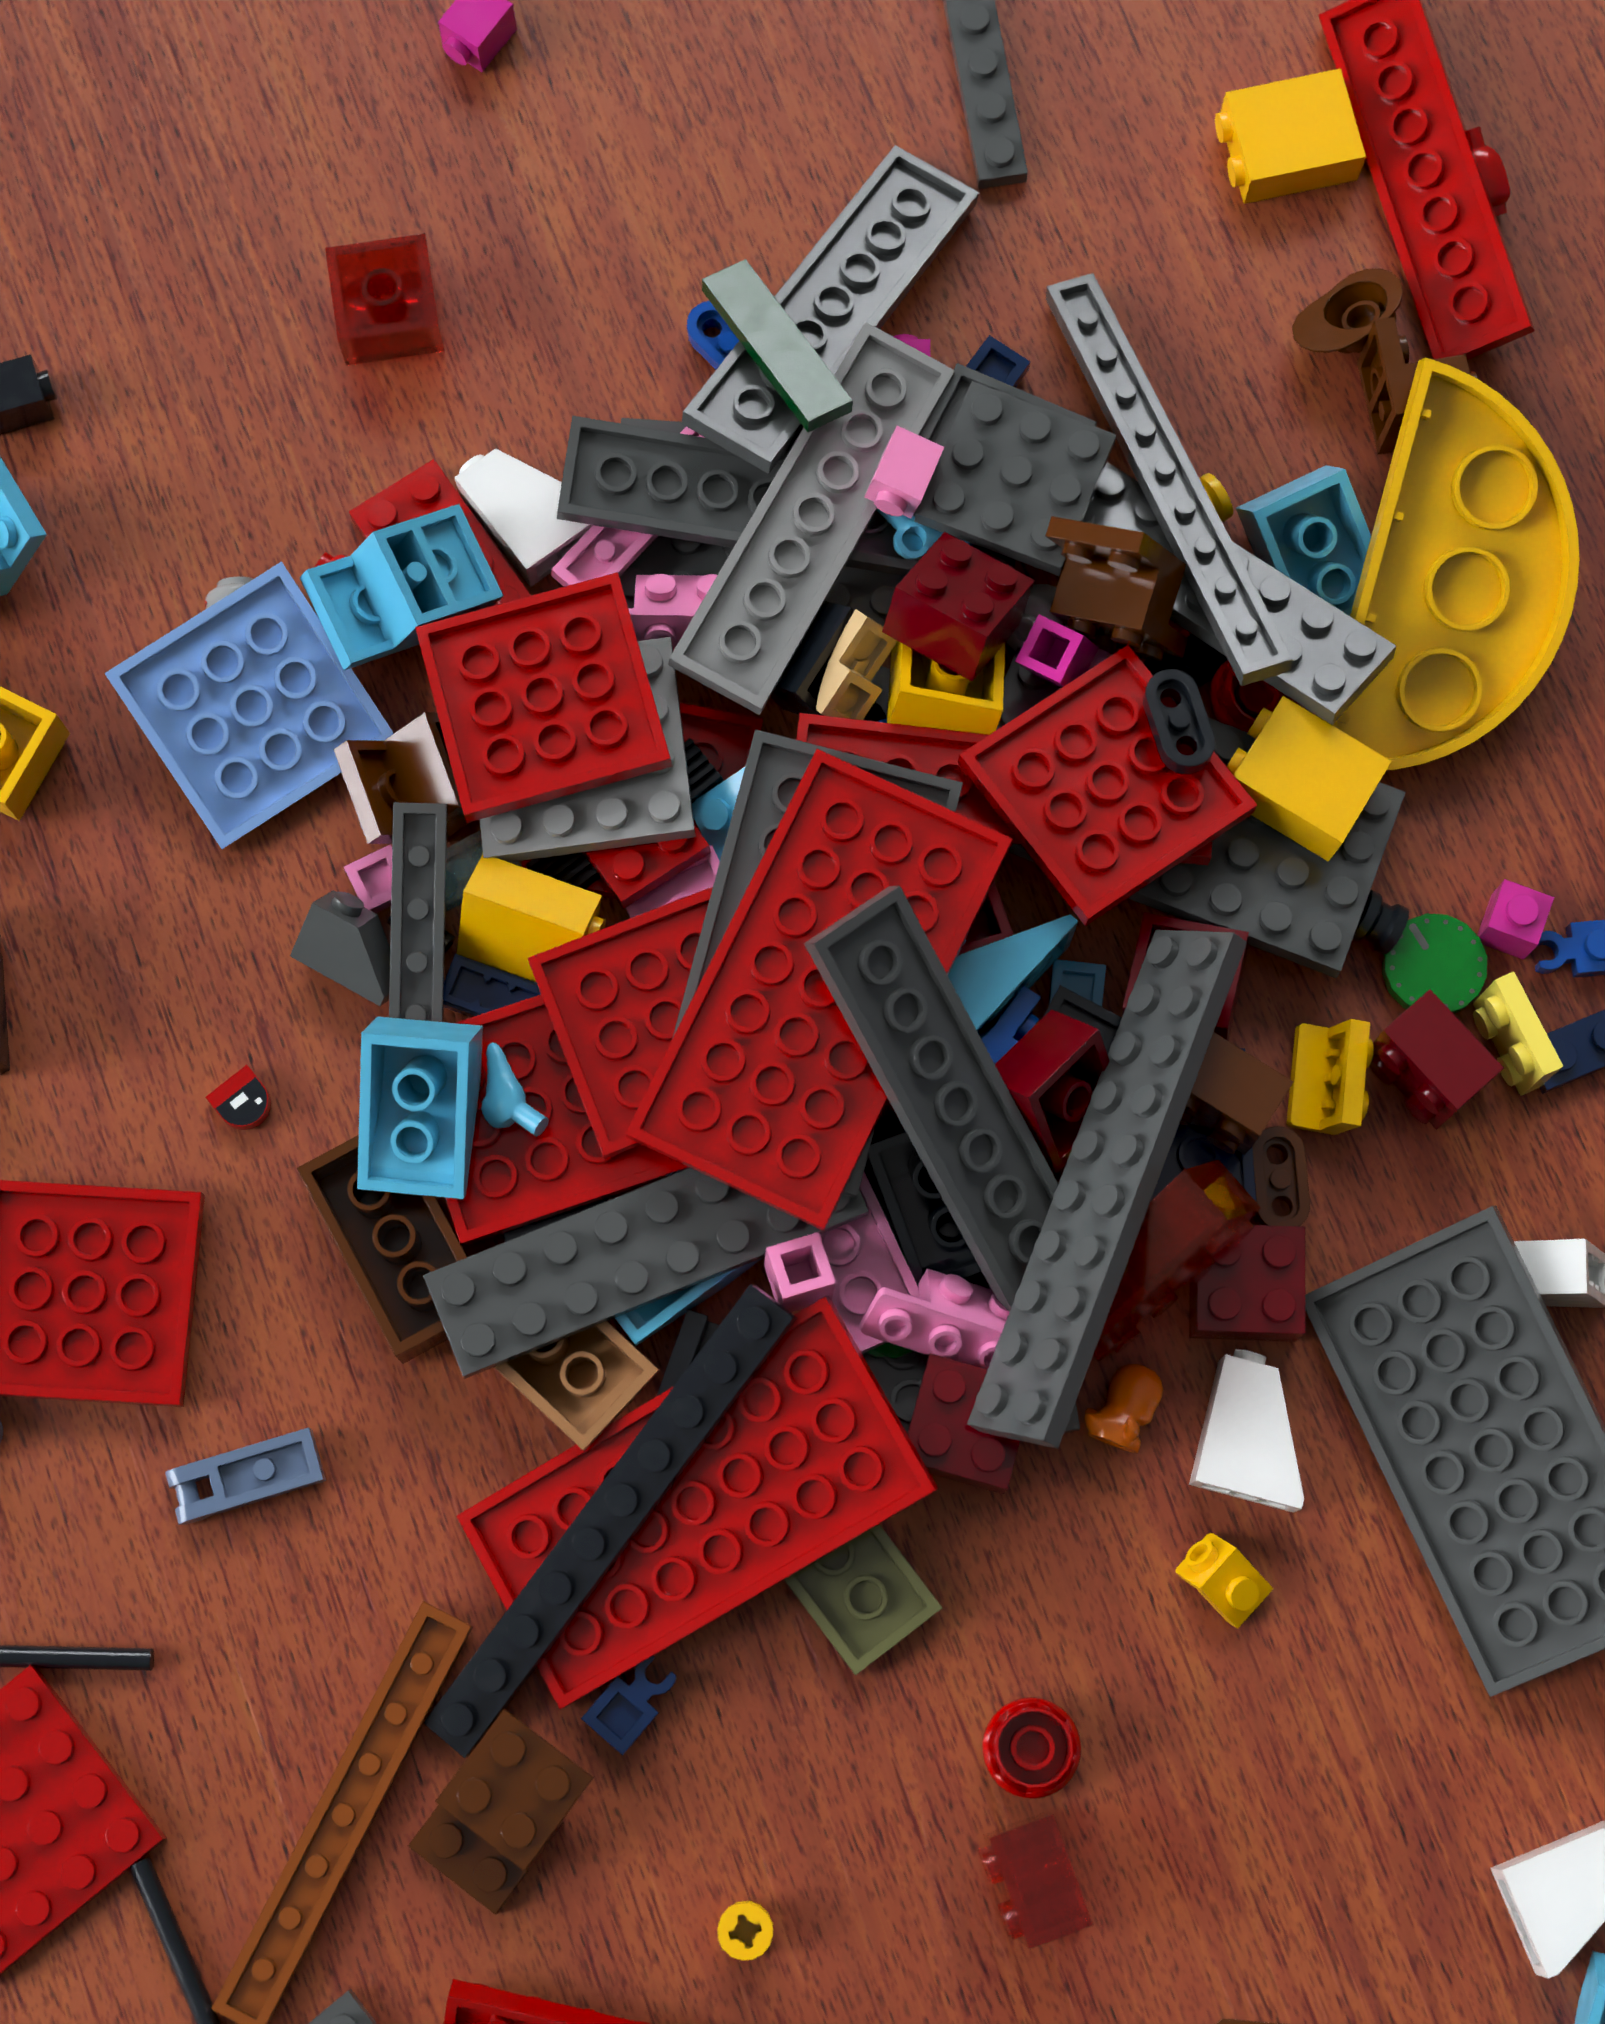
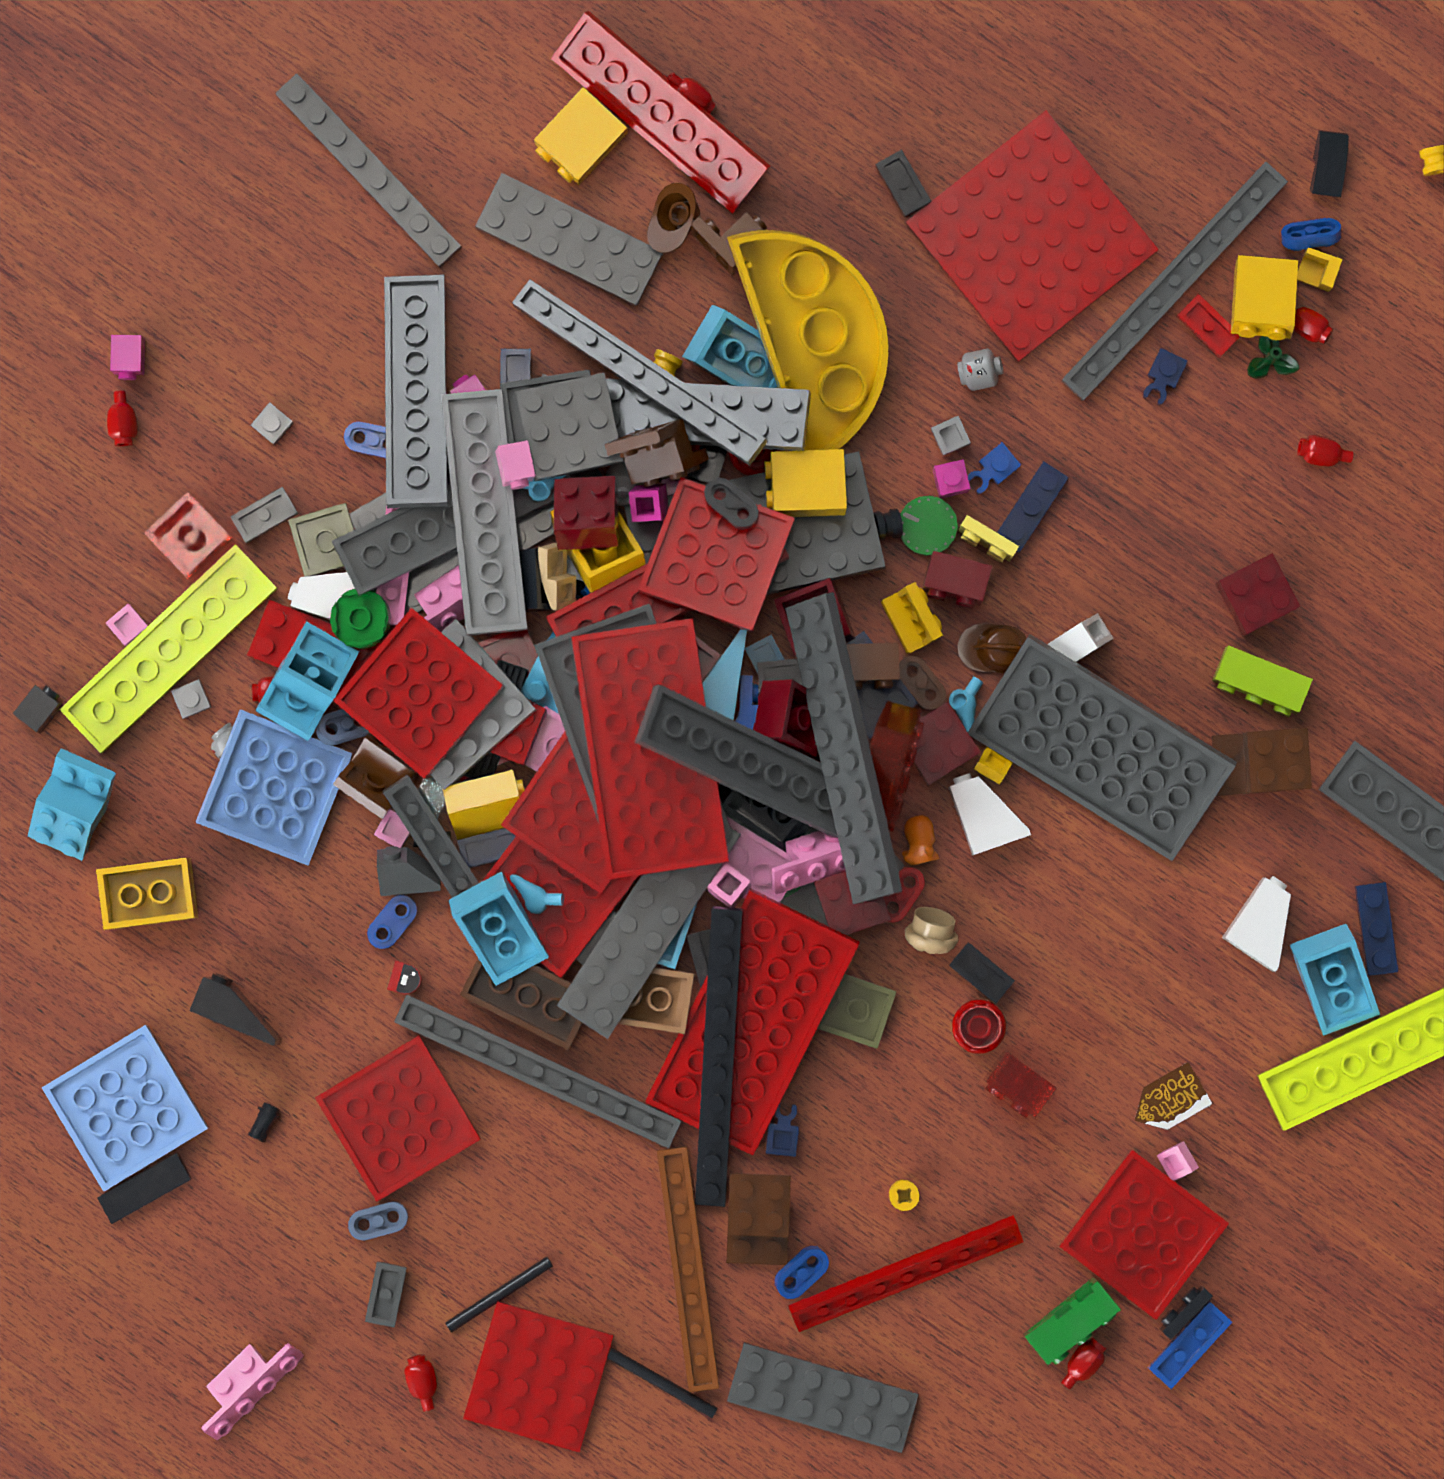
camera: 30 degrees left, 10 degrees up
sand blue plate [165,1427,326,1525] -> none
tile [702,259,853,432] -> none
yellow bracket [1175,1533,1274,1629] -> none
none -> neon yellow plate [59,544,278,754]
none -> bright pink plate [106,603,148,646]
none -> red plant [107,390,138,447]
none -> light grey plate [171,679,212,719]
none -> plate [231,487,299,544]
none -> light grey plate [251,402,294,445]
none -> plate [288,503,354,576]
none -> sand blue plate [316,709,370,745]
none -> green tile [330,589,391,649]
none -> blue plate [367,895,417,949]
none -> dark grey plate [394,994,681,1148]
none -> plate [475,173,663,307]
none -> blue plate [775,1246,829,1299]
none -> red plate [883,867,925,923]
none -> tan piece [905,907,958,954]
none -> light grey plate [931,416,971,456]
none -> medium azure animal [949,676,983,732]
none -> black plate [949,942,1015,1004]
none -> reddish brown piece [957,624,1027,673]
none -> yellow plate [974,747,1013,785]

